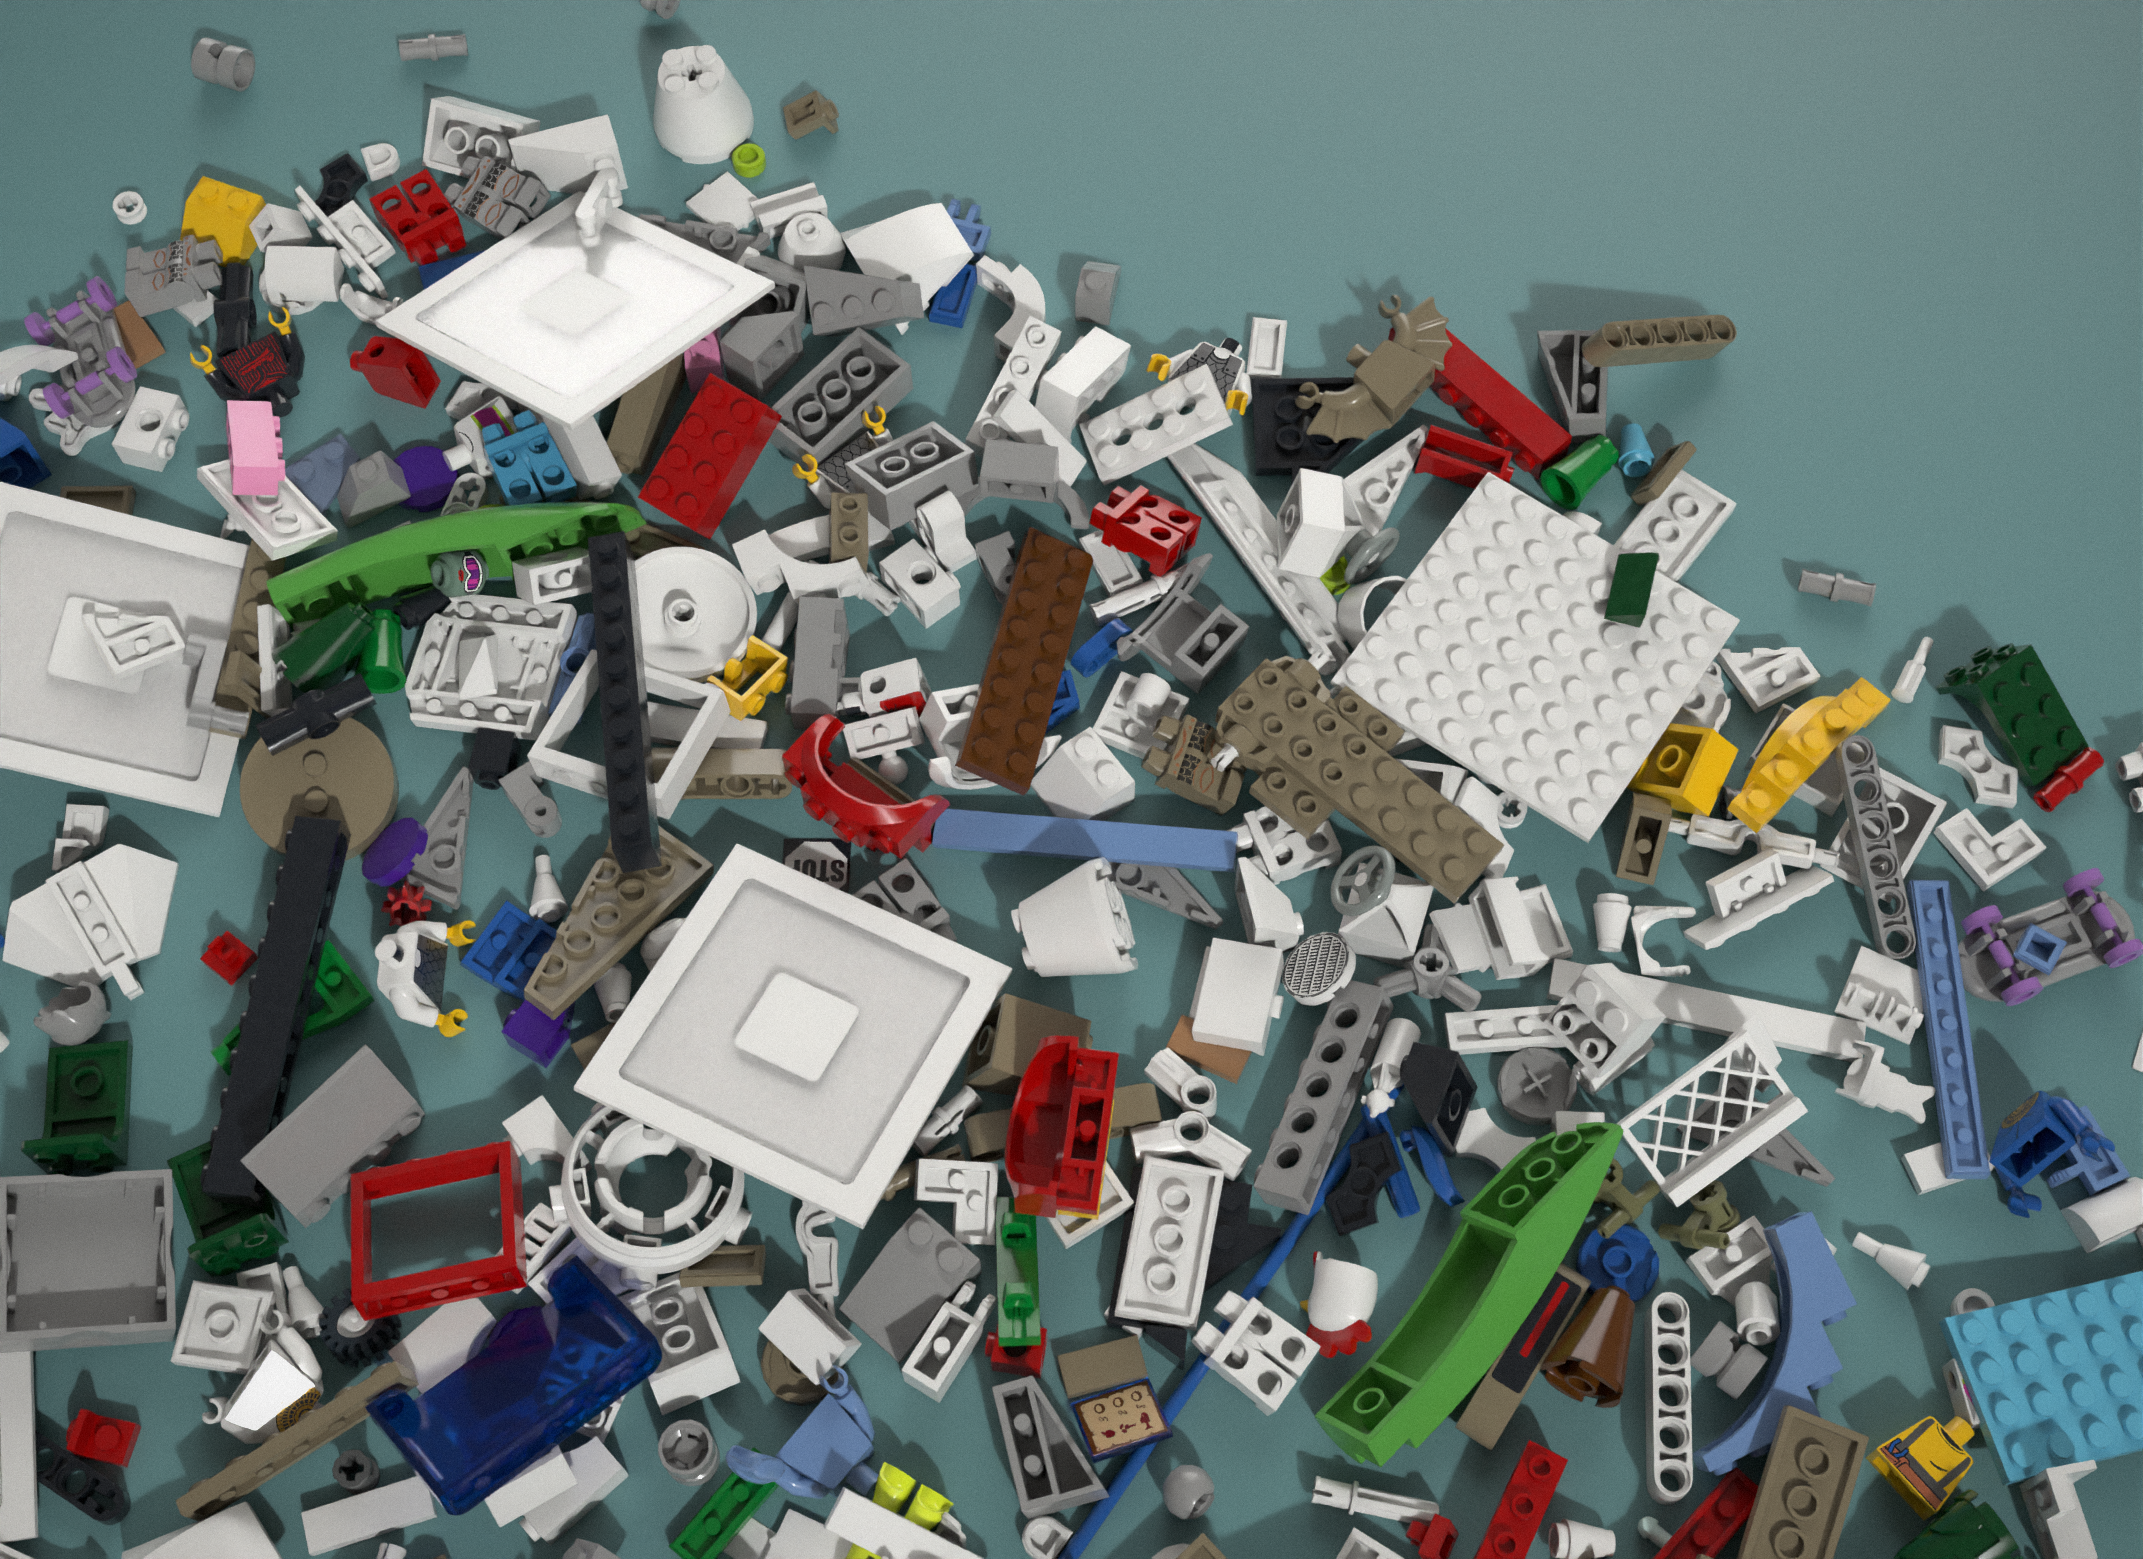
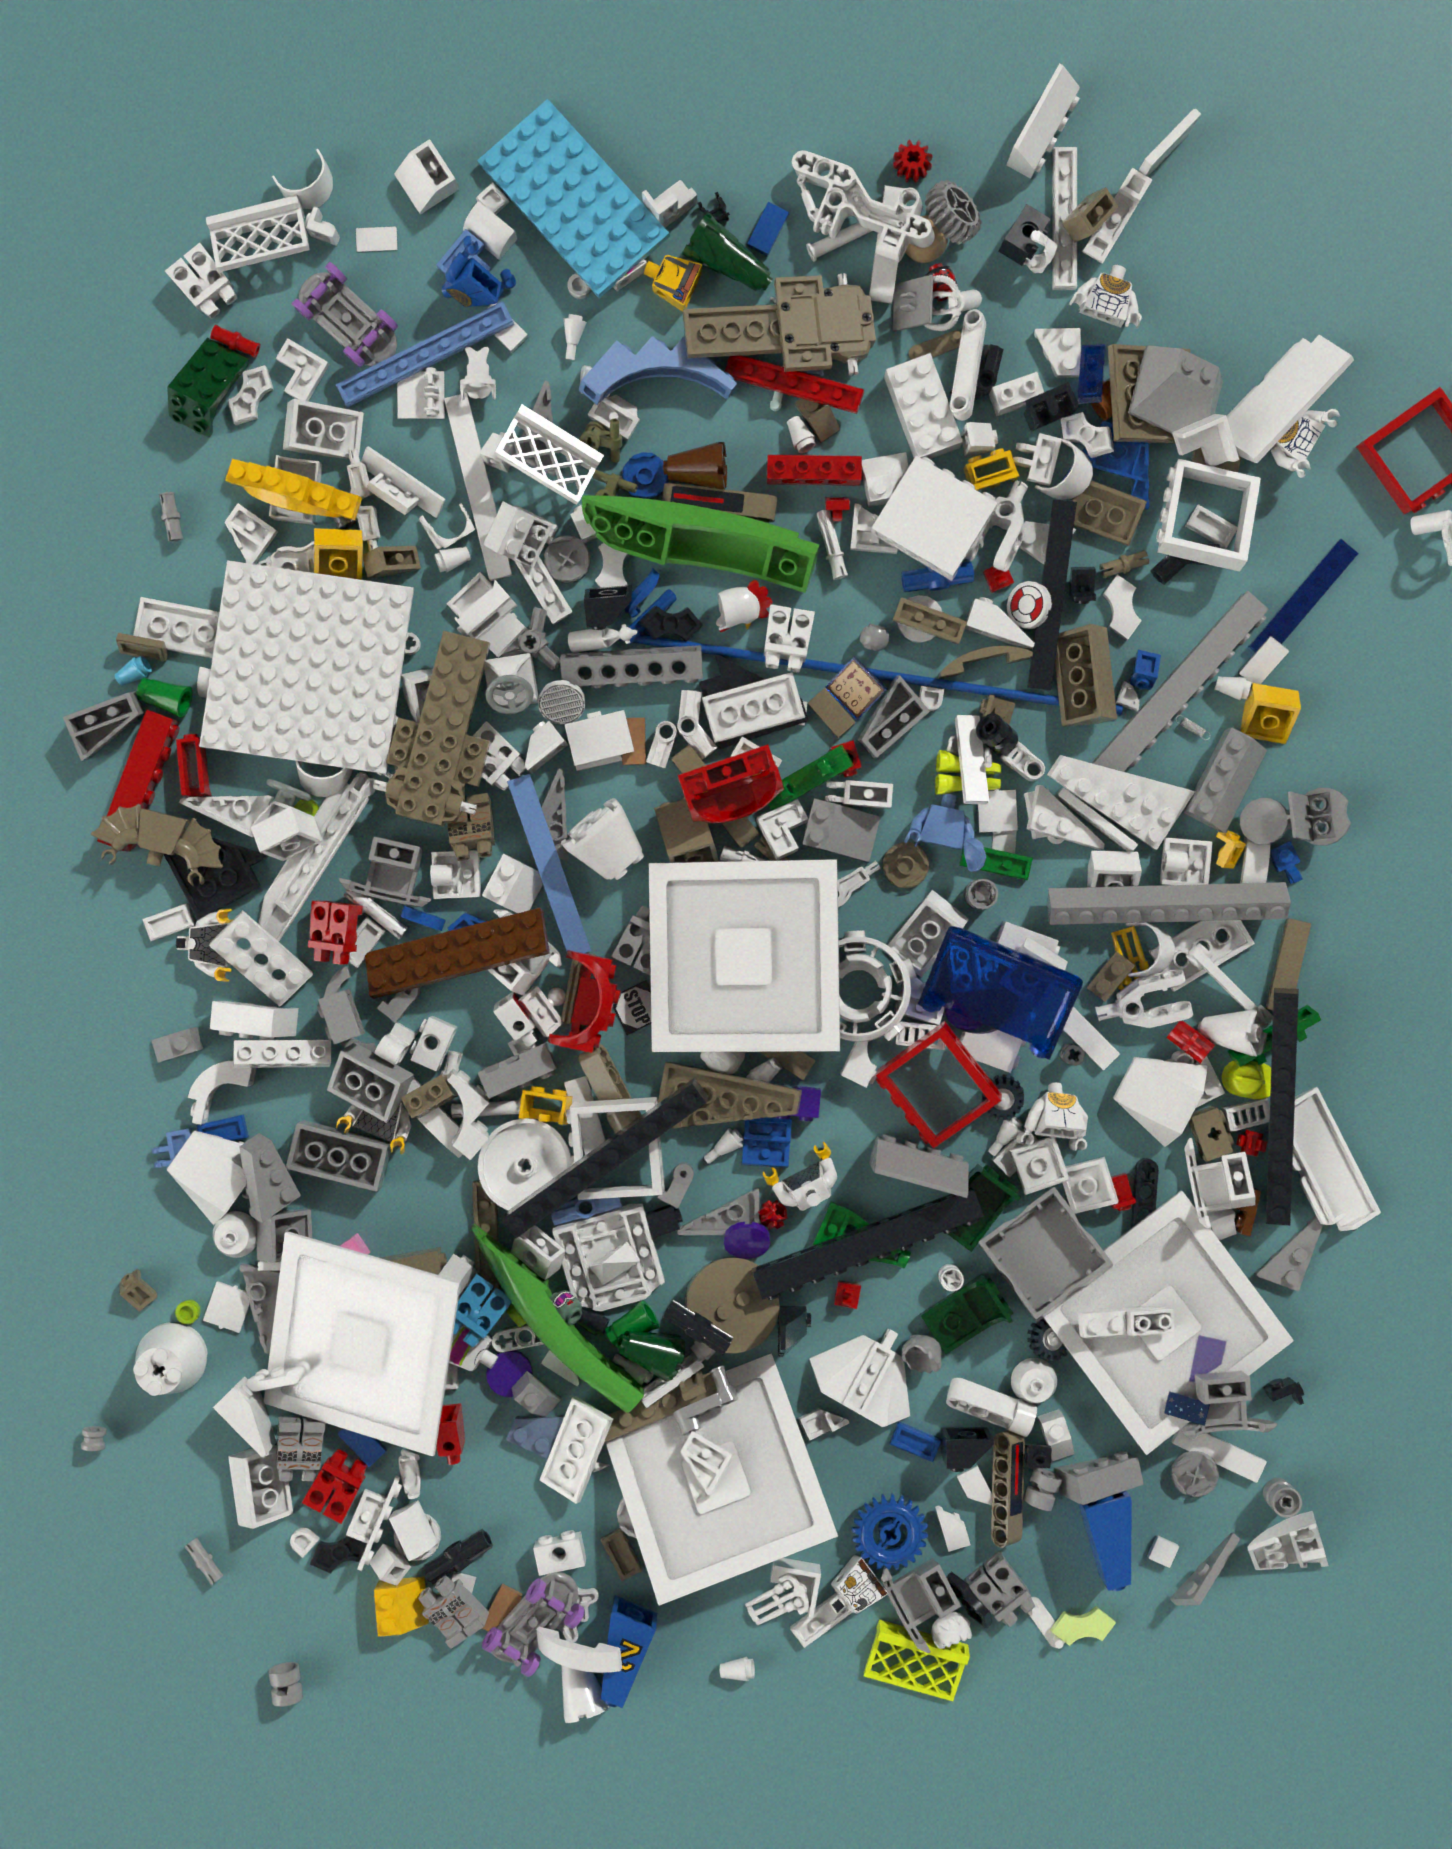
camera: 115 degrees left, 25 degrees up
white bush [113,191,147,225] -> none
dark tan plate [175,1361,419,1521] -> none
black torso [190,307,305,418] -> none
bright pink brick [226,400,285,496] -> none
red brick [638,373,782,539] -> none
dark tan tile [679,1244,766,1288] -> none
light grey slope [720,311,804,402] -> none
white panel [750,182,828,239] -> none
white brick [758,1288,862,1385] -> none
white tile [993,389,1087,487] -> none
black slope [1145,1325,1188,1370] -> none
white tile [1453,776,1514,878] -> none
dark tan beam [1582,314,1737,367] -> none
dark green slope [1604,552,1659,628] -> none
white beam [1644,1292,1693,1505] -> none
light grey wheel [1690,1321,1768,1400] -> none
white brick [1735,1282,1780,1345] -> none
light grey beam [1835,735,1916,960] -> none
white axle [1891,637,1933,703] -> none
medium blue slope [2013,923,2067,976] -> none
none -> black wedge [778,1306,811,1357]
none -> white wheel [938,1264,964,1291]
none -> white plate [1062,1157,1119,1214]

